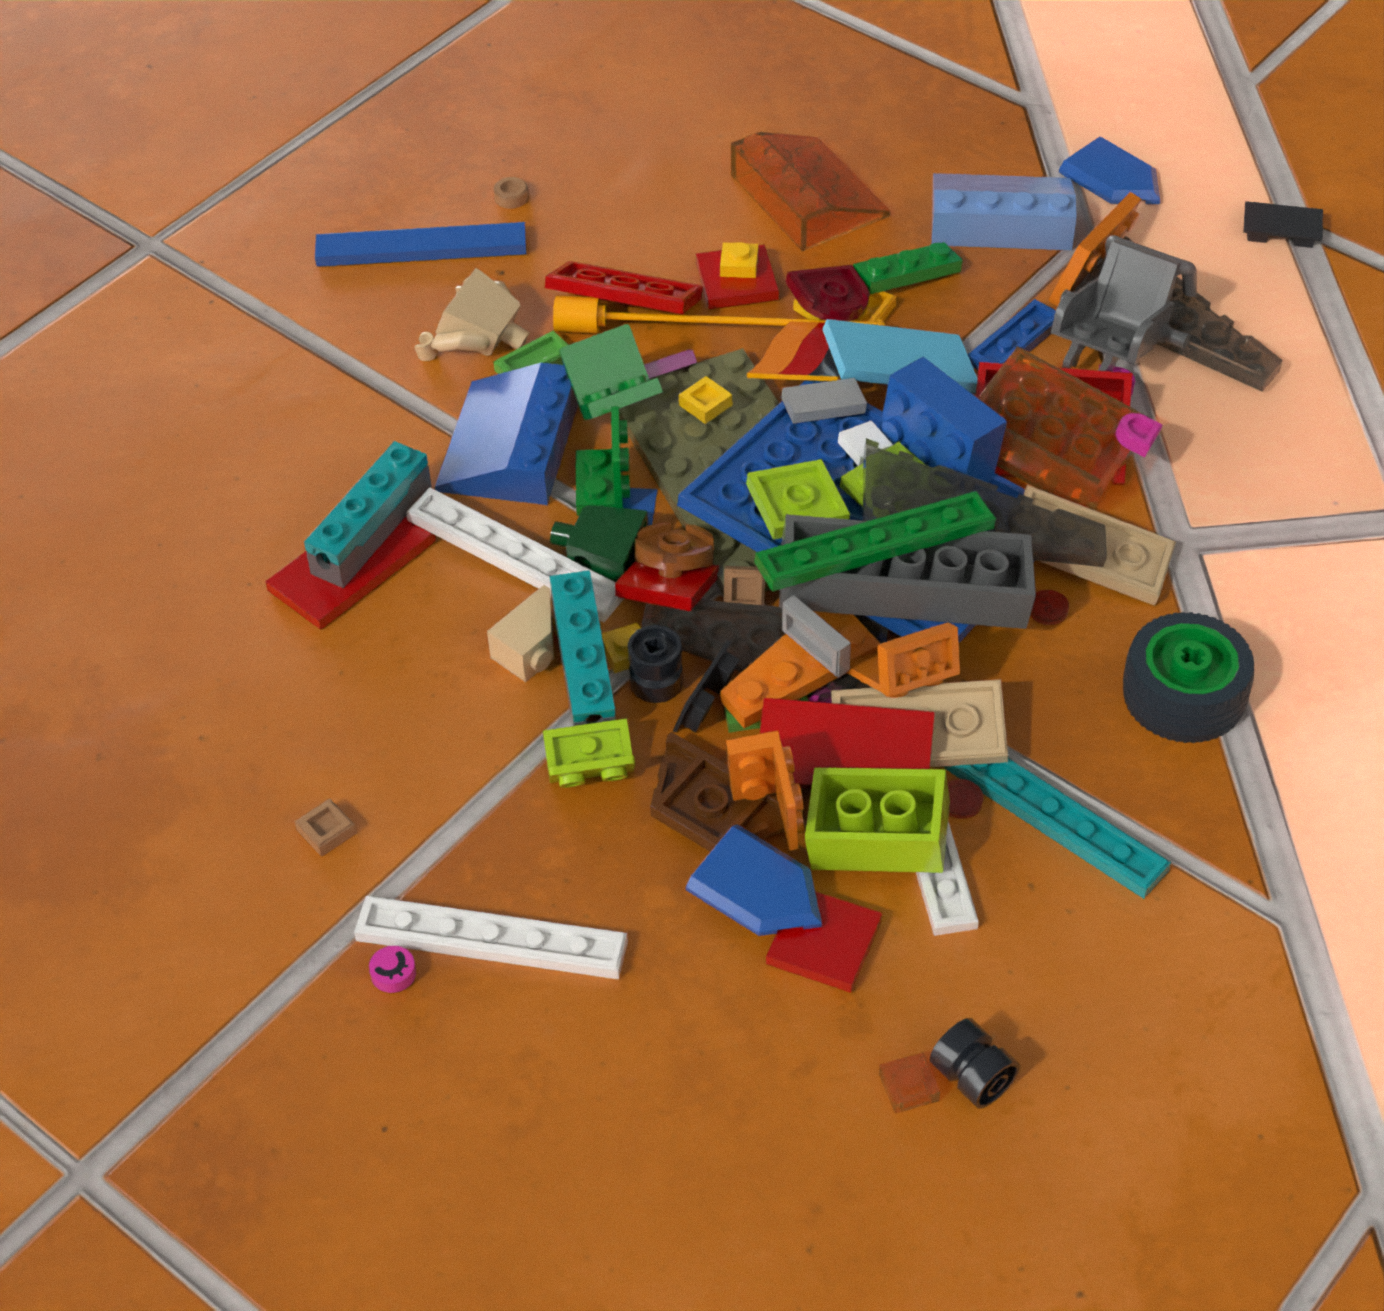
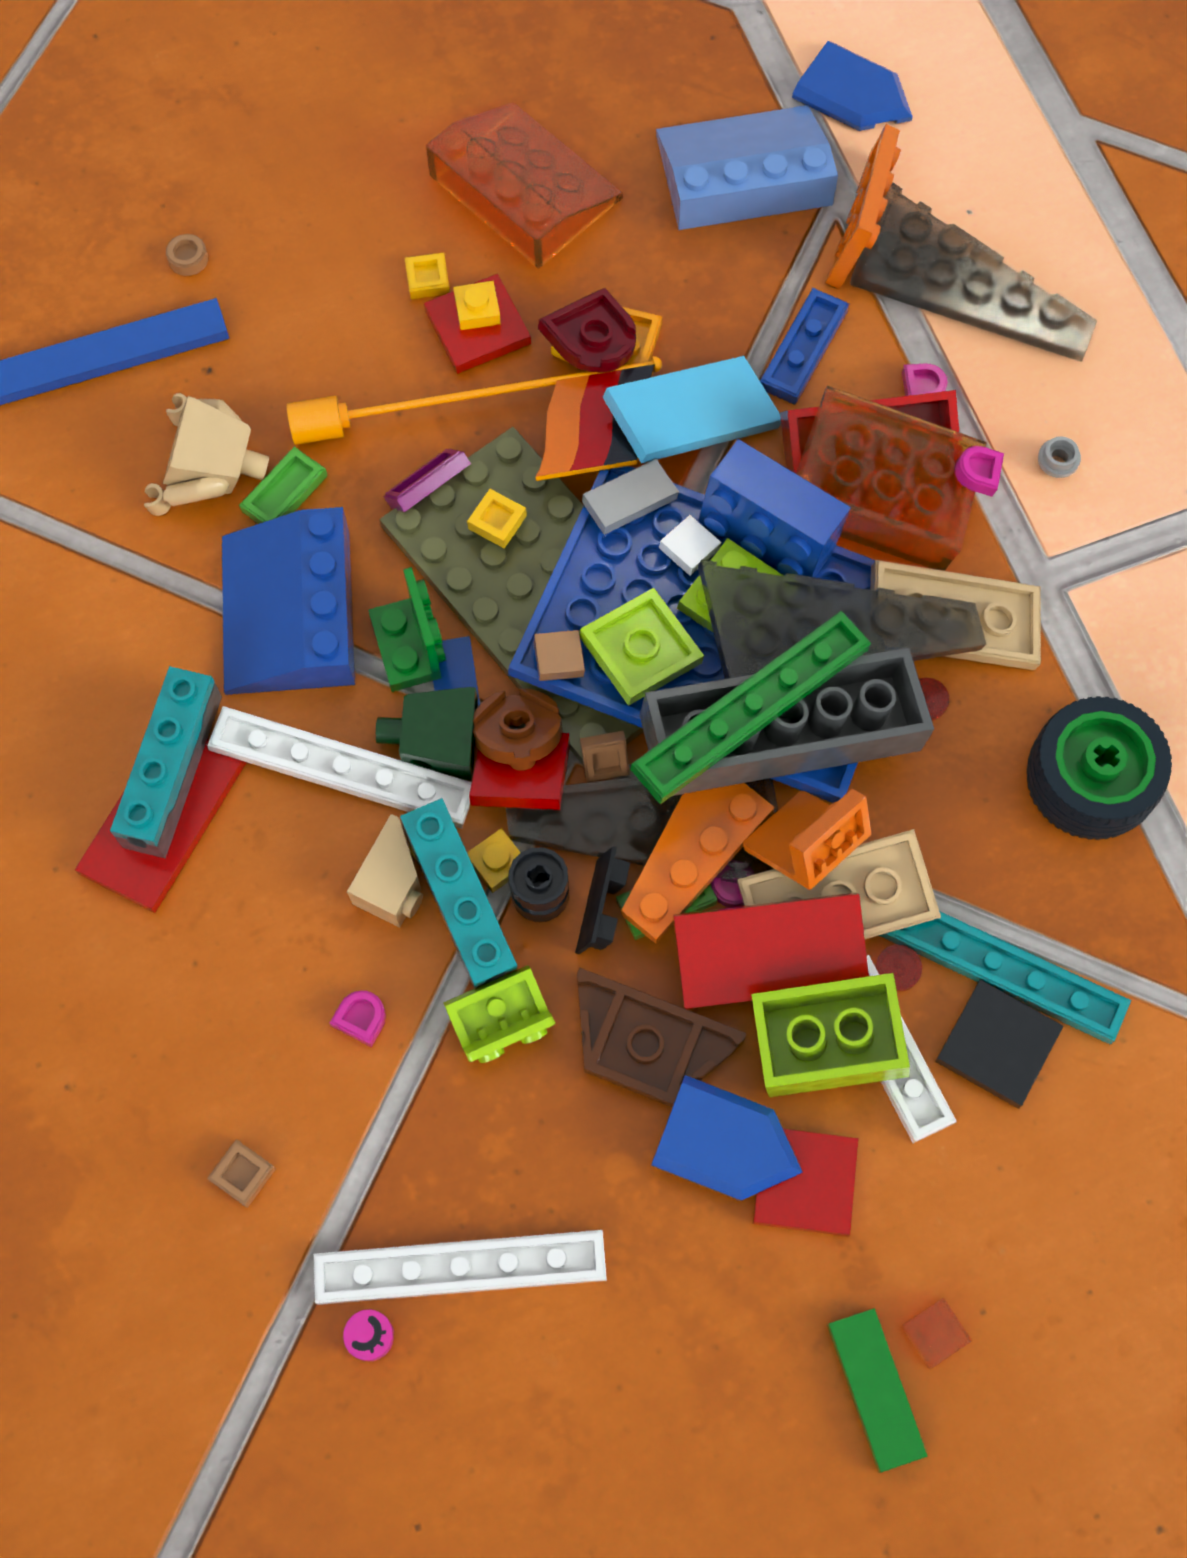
camera: 15 degrees left, 20 degrees up
red tile [544,261,703,314] -> none
green bracket [559,324,663,420] -> none
orange bracket [726,731,805,850] -> none
light grey tile [782,595,851,678] -> none
green plate [853,242,963,294] -> none
black wheel [930,1018,1020,1109] -> none
dark grey piece [1051,235,1197,372] -> none
black piece [1243,201,1323,248] -> none
none -> dark pink tile [330,991,386,1047]
none -> yellow tile [405,252,450,300]
none -> medium nougat tile [534,630,585,681]
none -> green tile [827,1308,928,1473]
none -> black tile [935,980,1063,1109]
none -> light grey plate [1038,436,1081,478]

